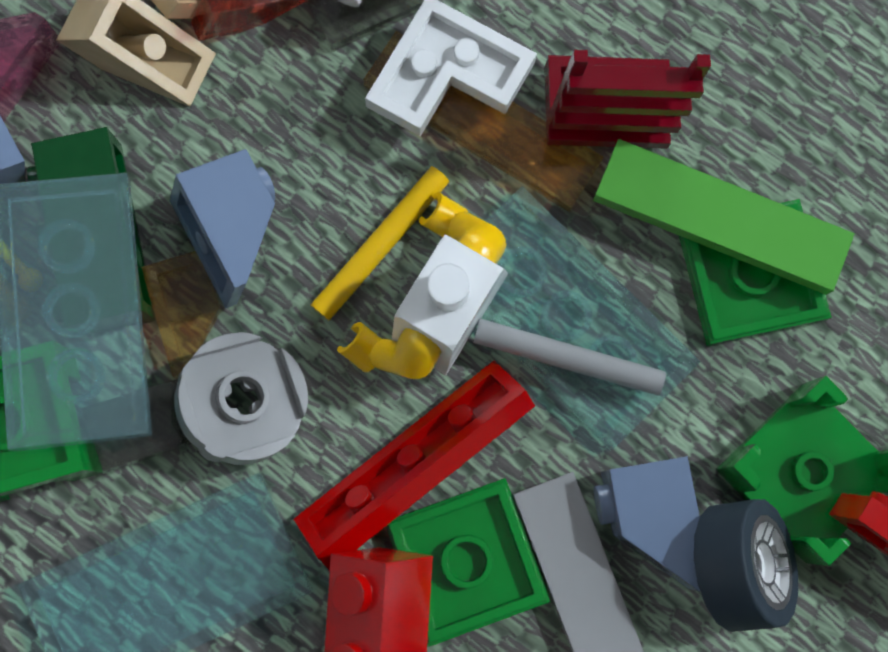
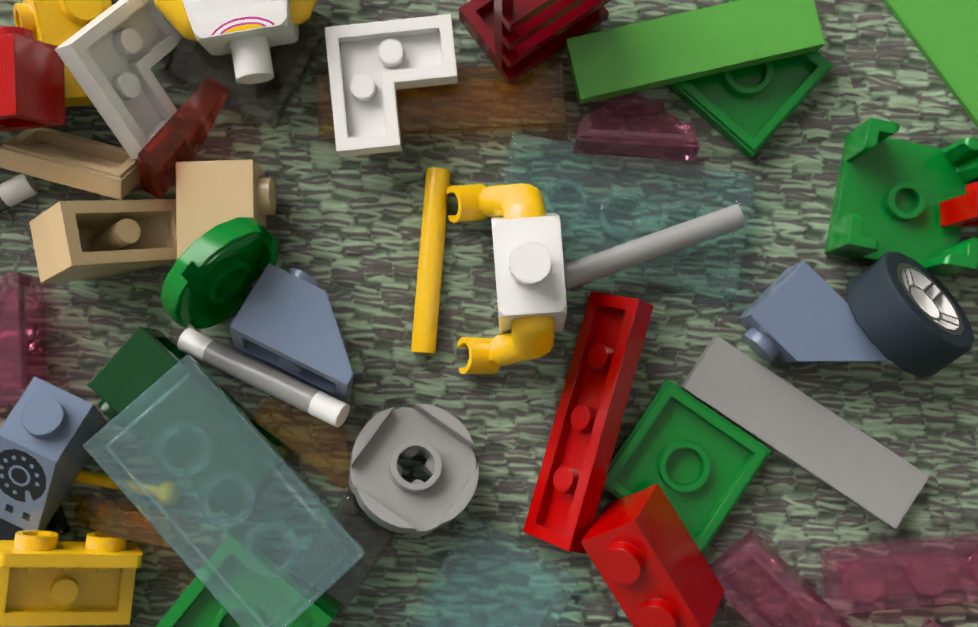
camera: 30 degrees left, 5 degrees up
none -> green tile [160,217,279,330]
none -> tan slope [176,159,277,259]
none -> light grey bar [177,328,350,428]
none -> clear pink tile [573,95,700,161]

